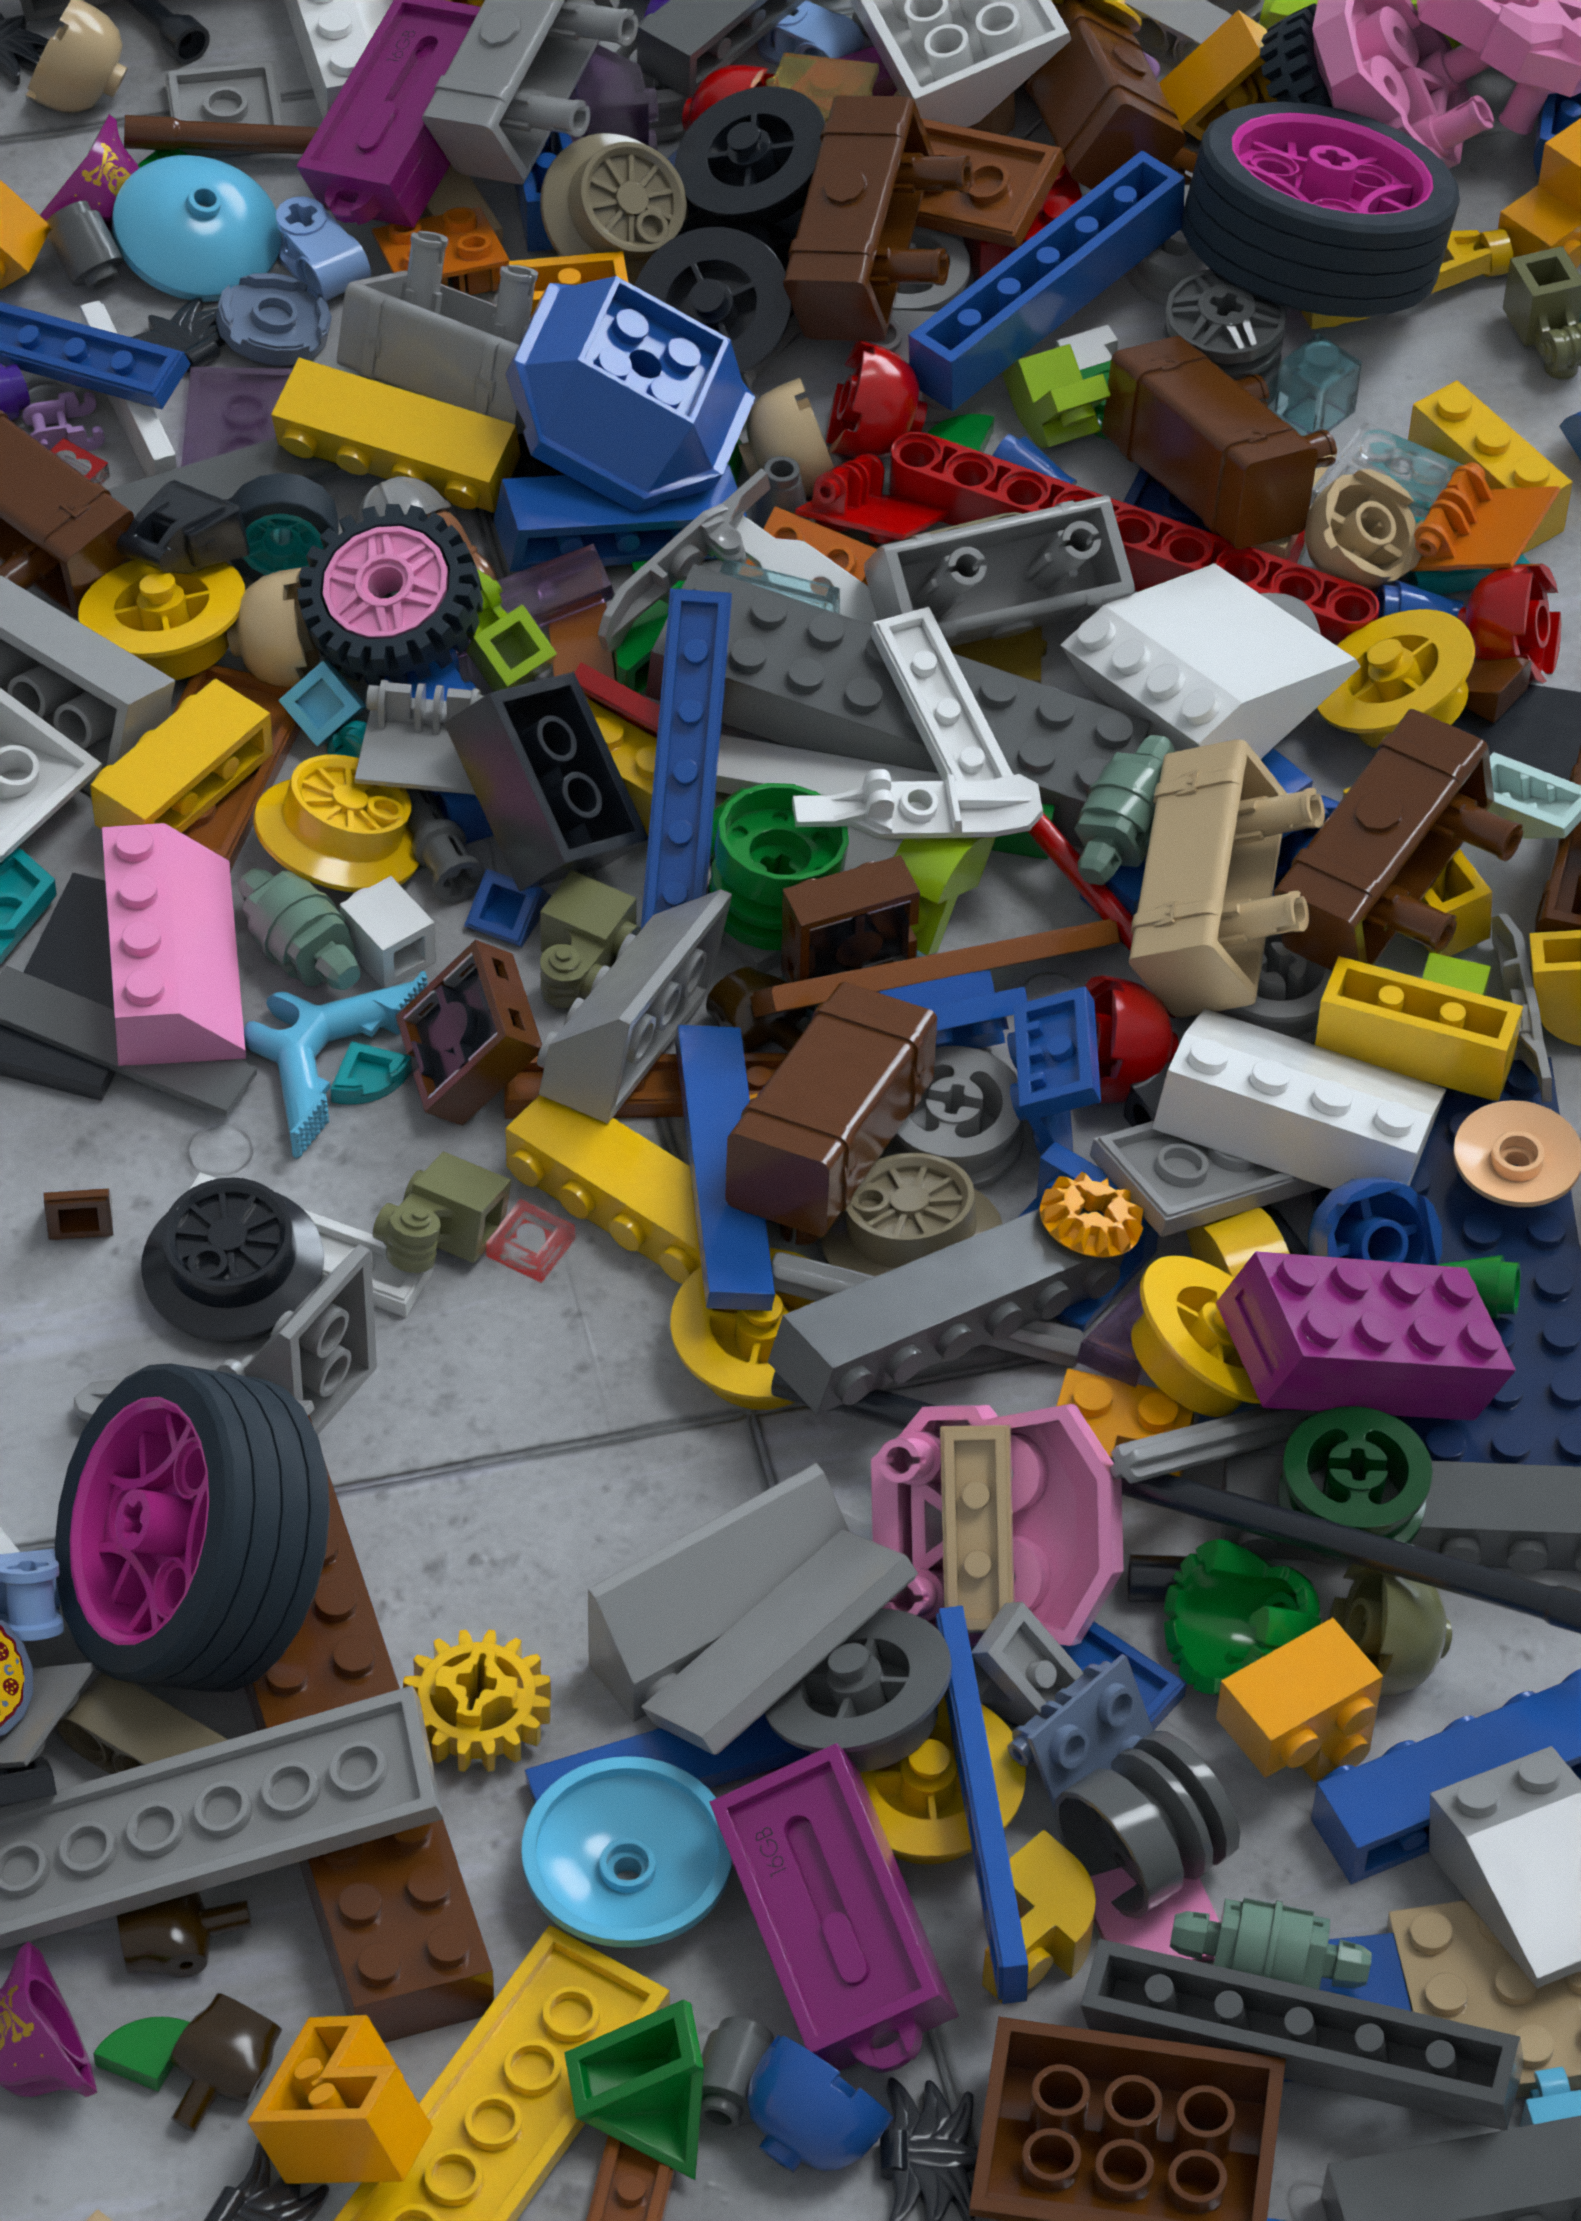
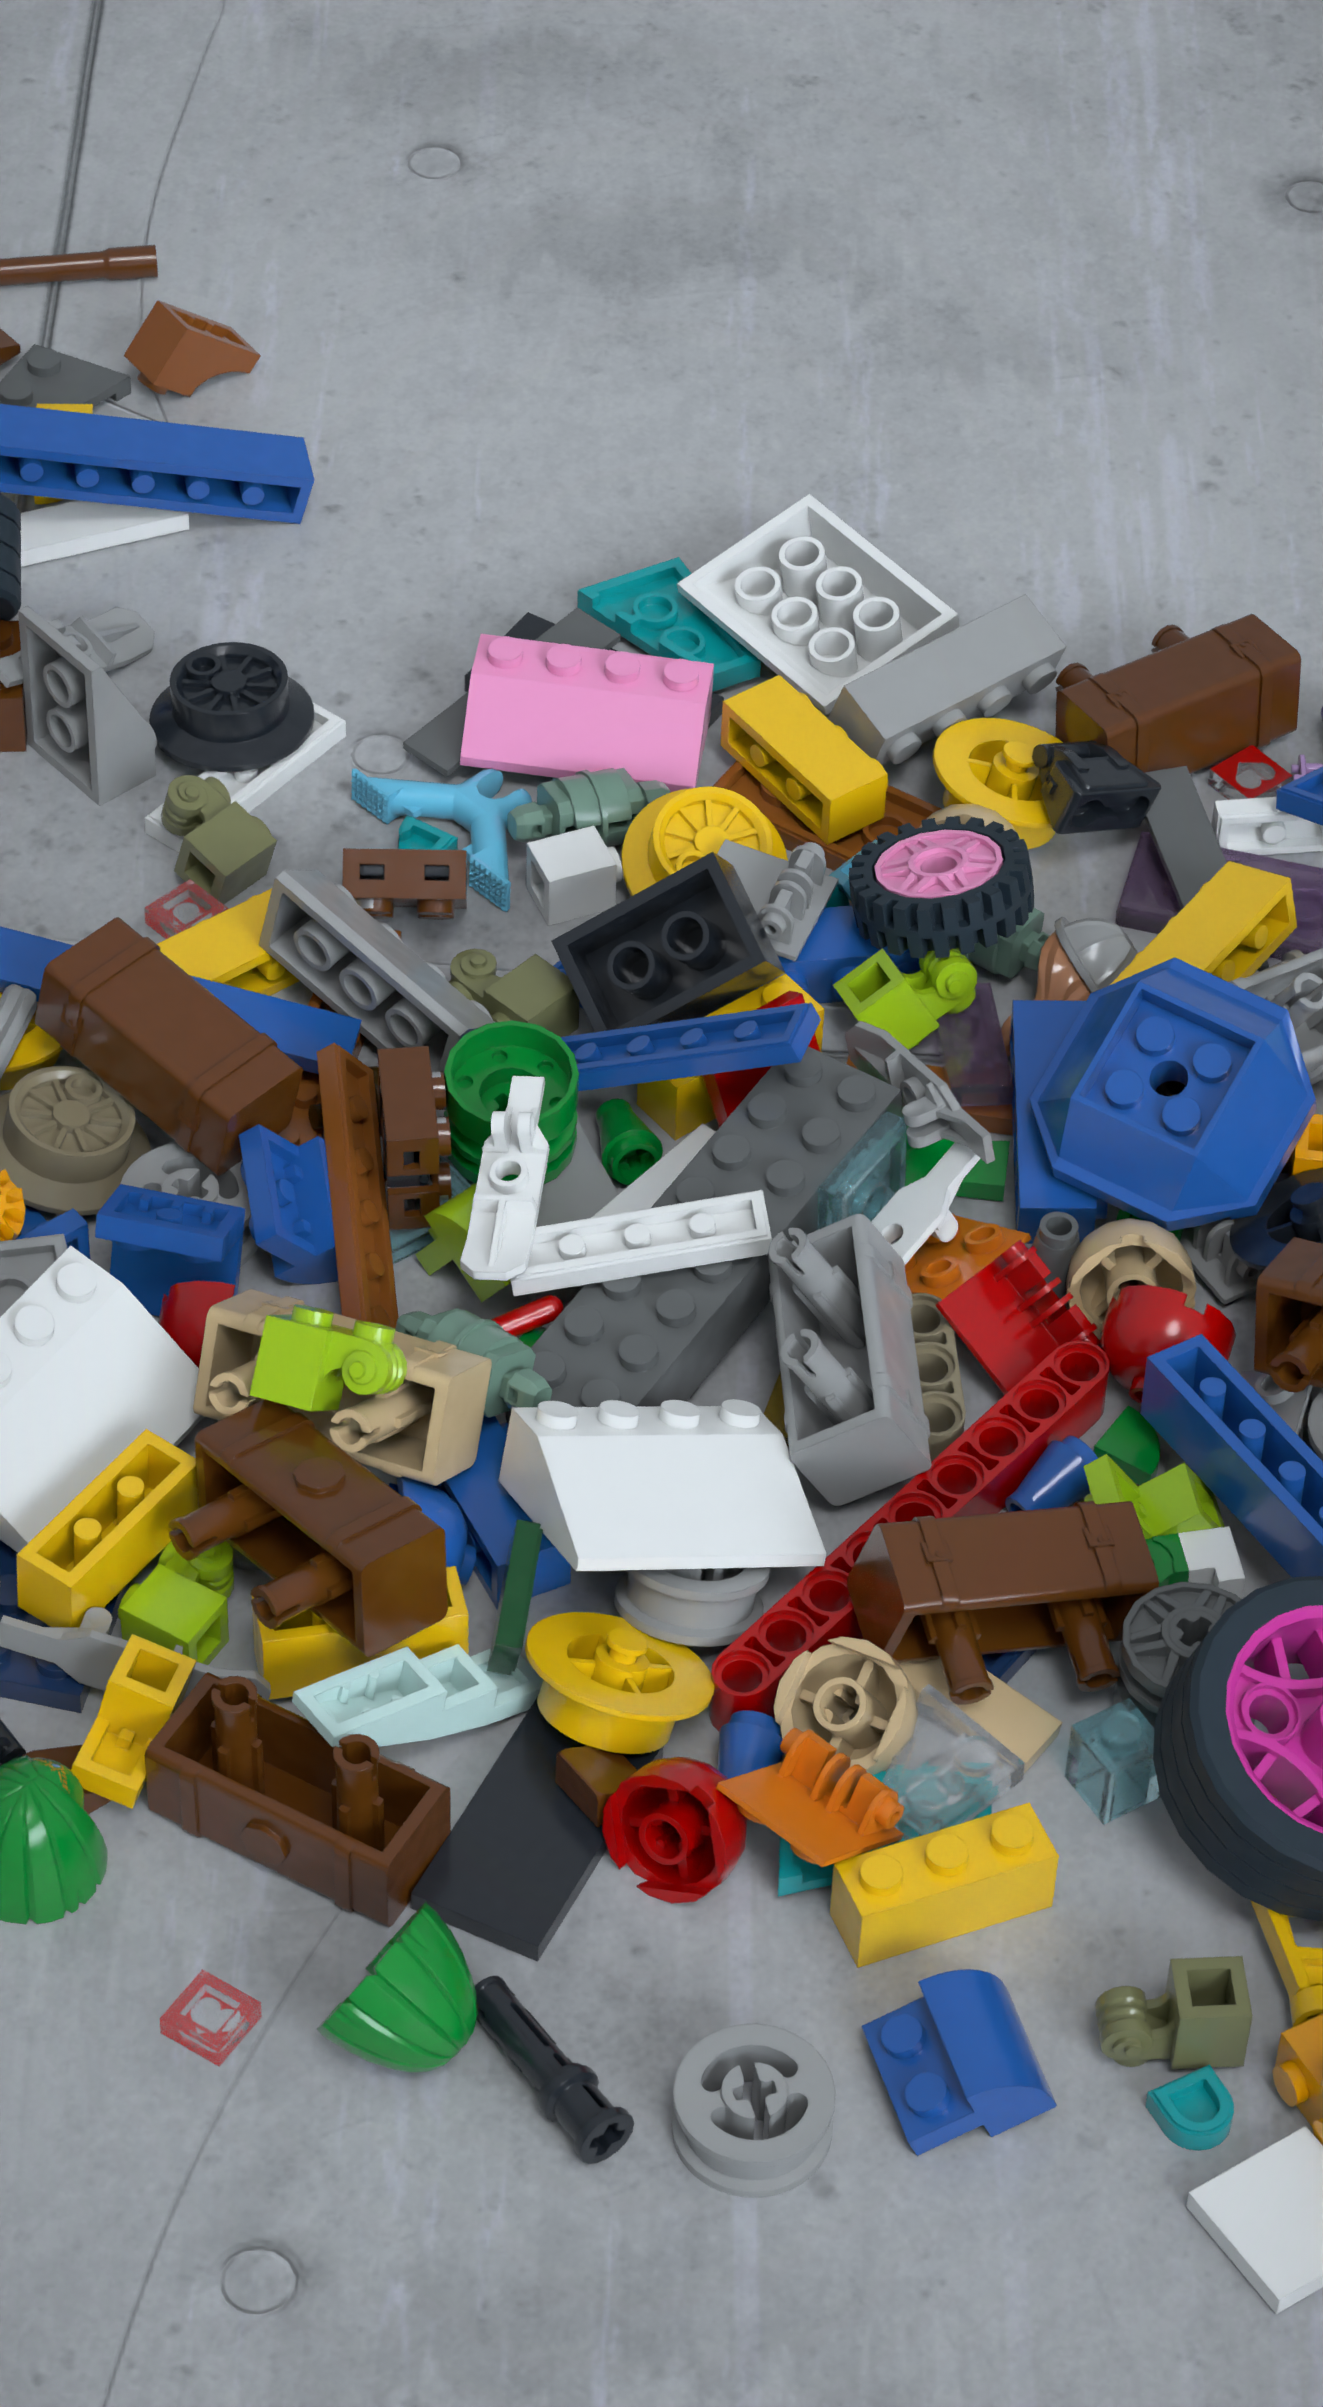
camera: 105 degrees right, 5 degrees down
reddish brown slope [43,1188,114,1240] -> none
wheel [229,473,339,582] -> none
none -> lime brick [249,1305,407,1412]
none -> dark green tile [487,1519,543,1675]

